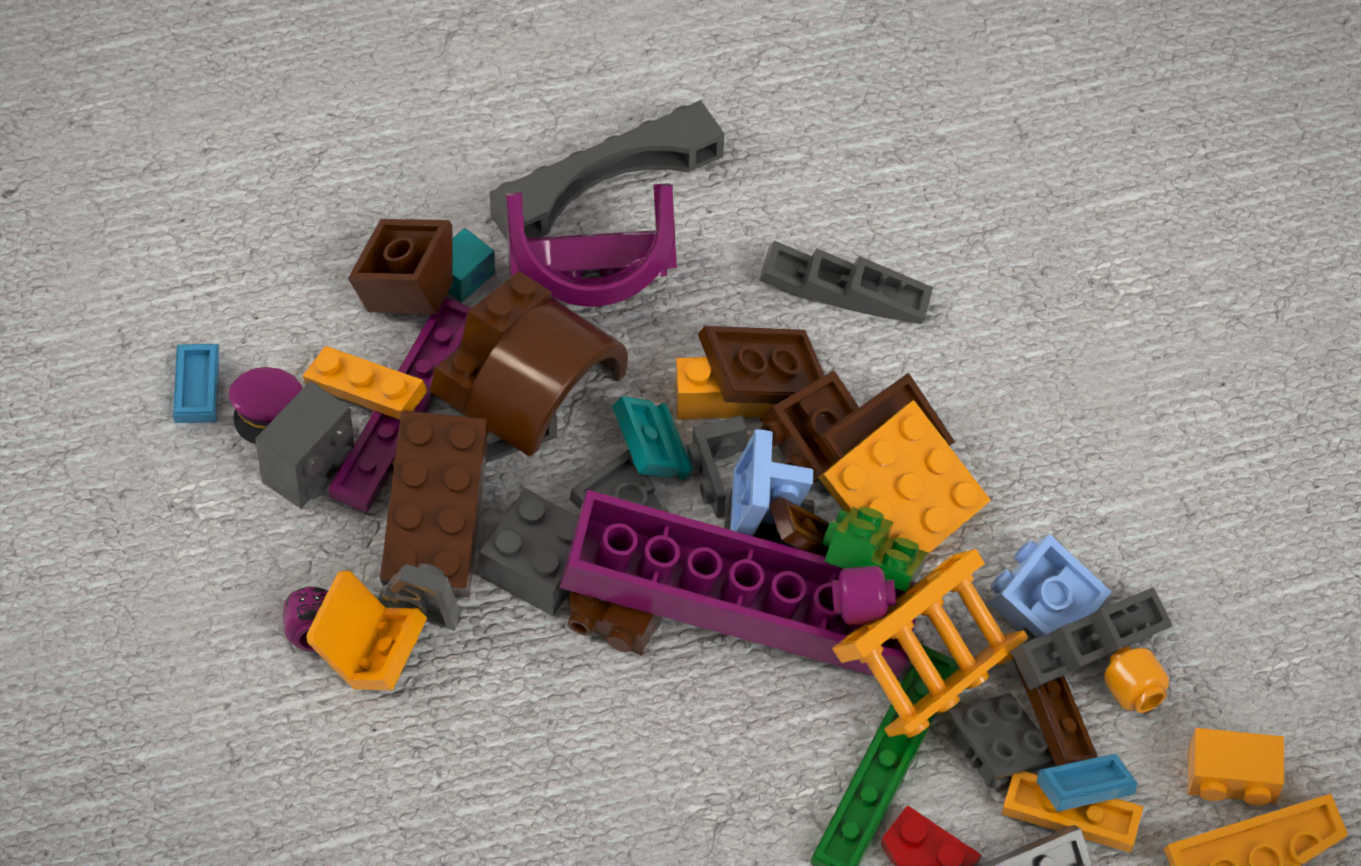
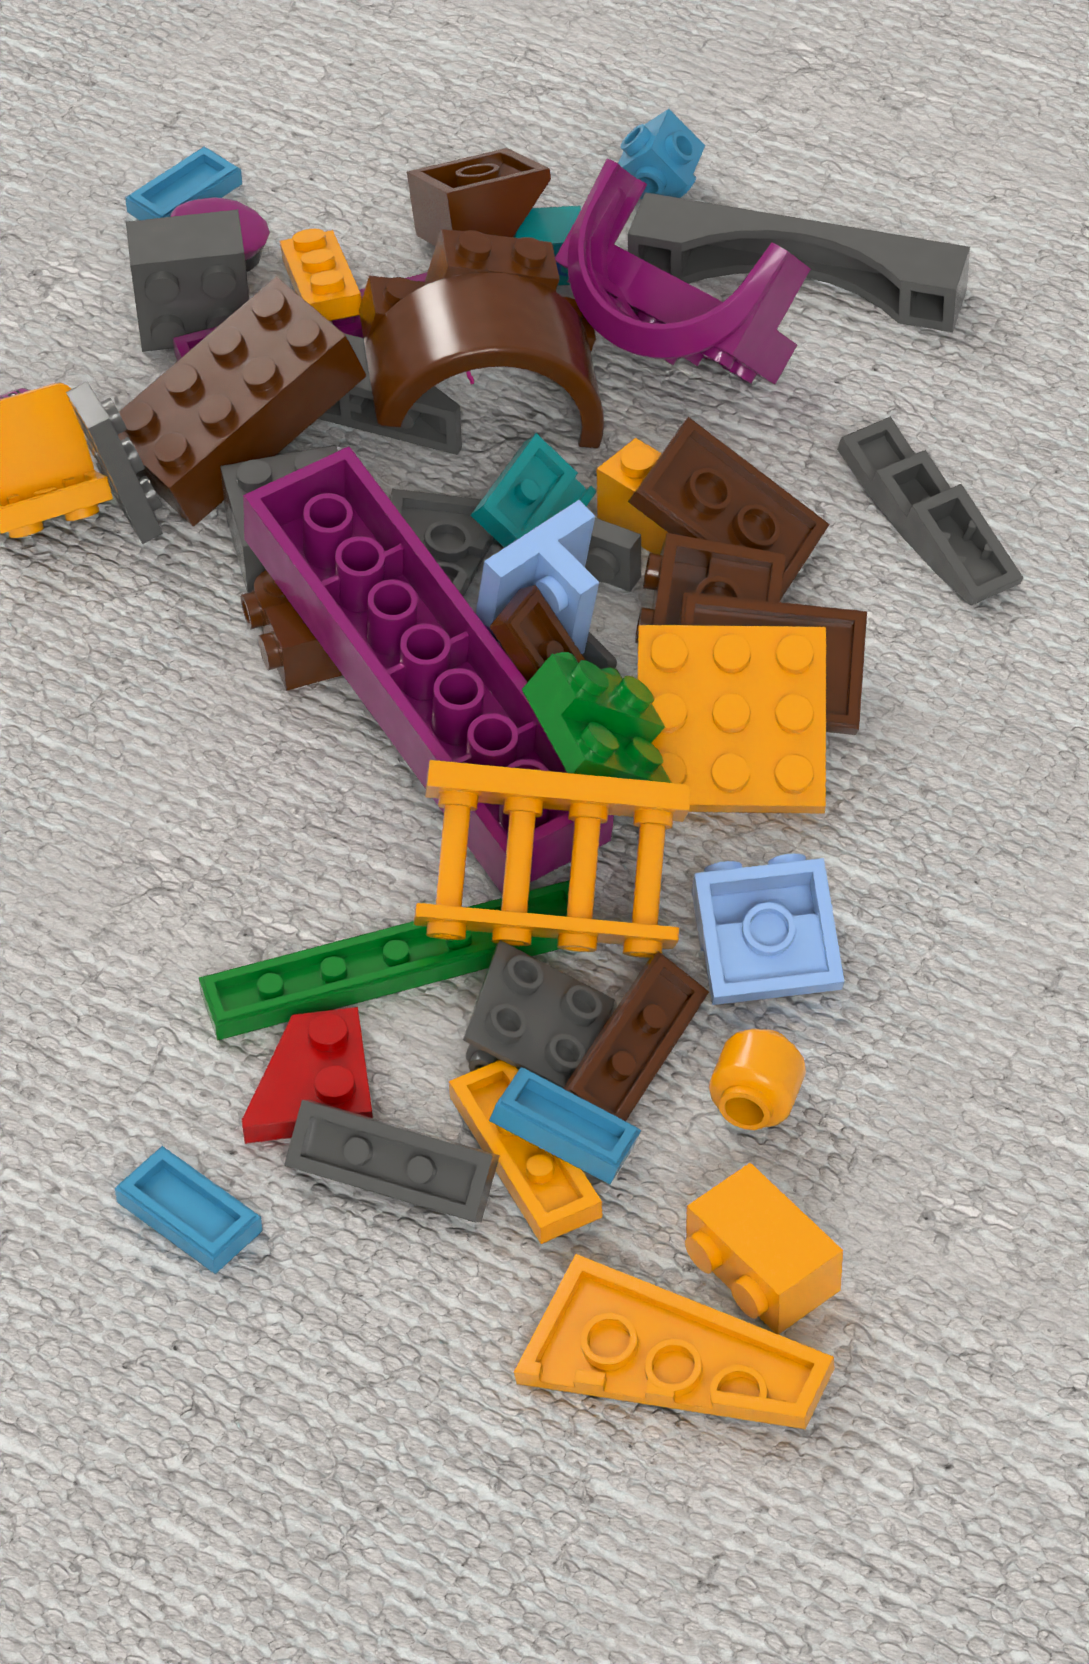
camera: 50 degrees right, 10 degrees down
magenta head [832,566,896,625] -> none
dark grey slope [1010,587,1173,690] -> none
none -> dark azure brick [618,109,706,200]

